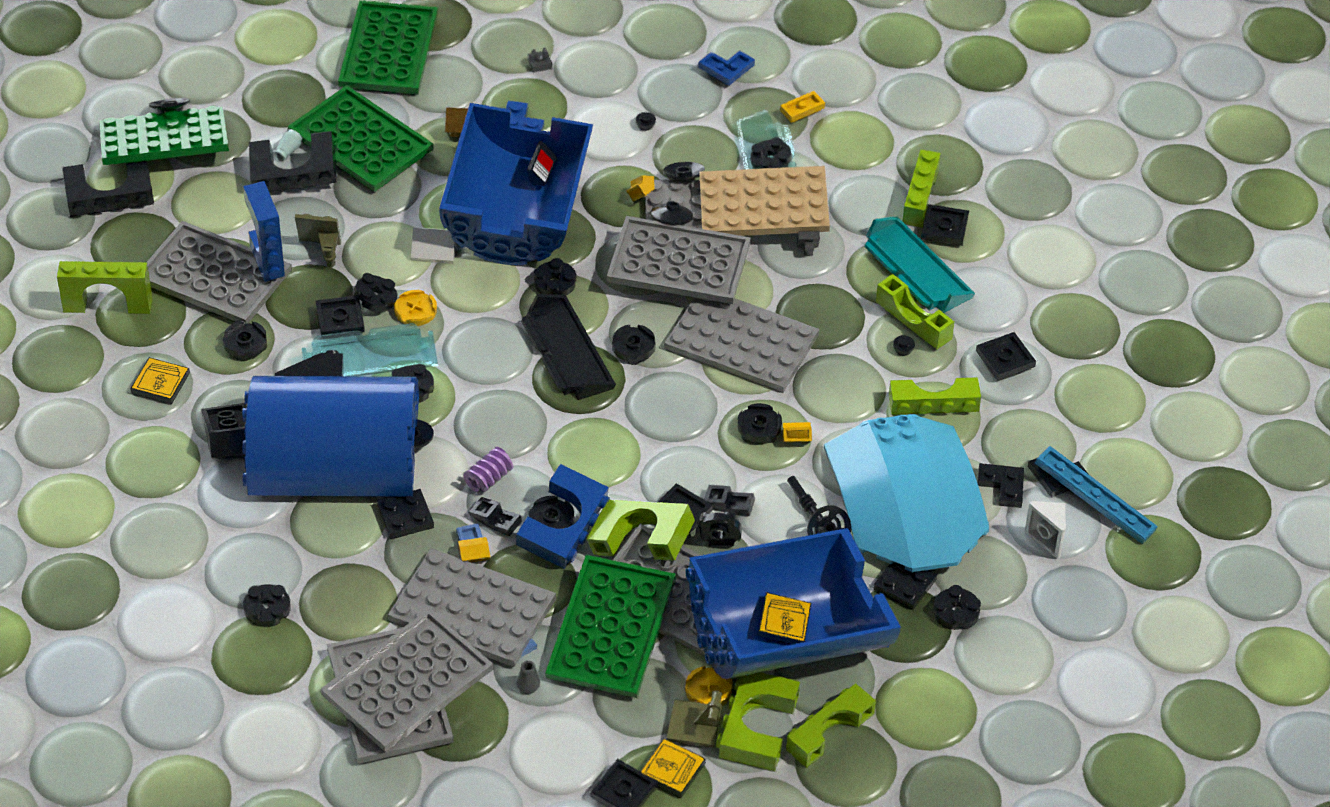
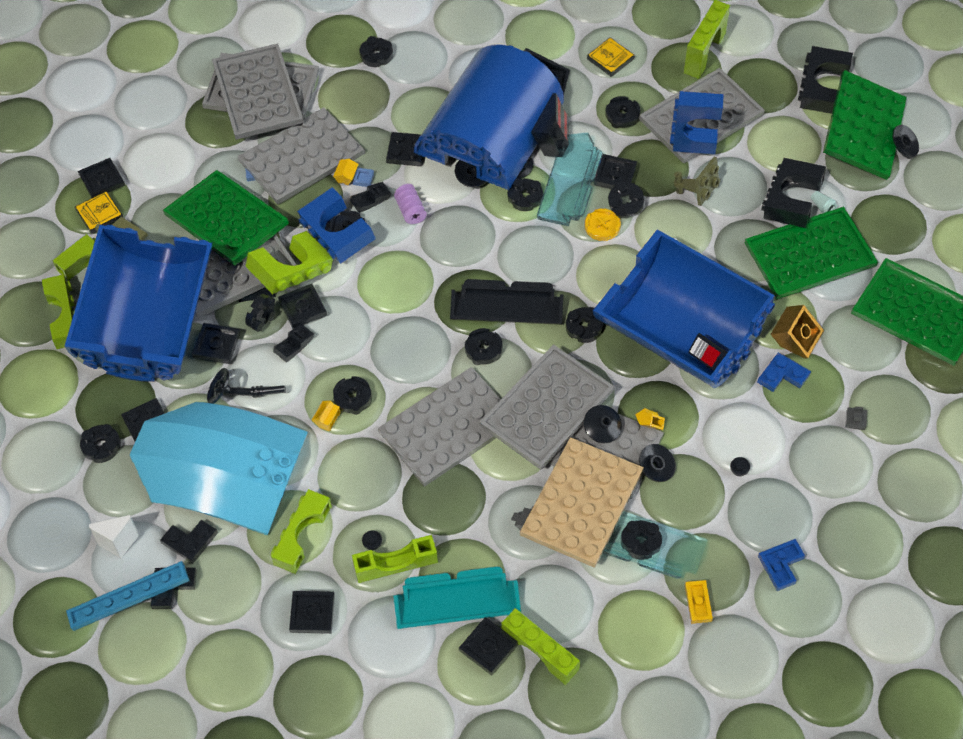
camera: 120 degrees right, 10 degrees up
dark grey cone [517,661,540,694] -> none
yellow tile [757,592,812,644] -> none

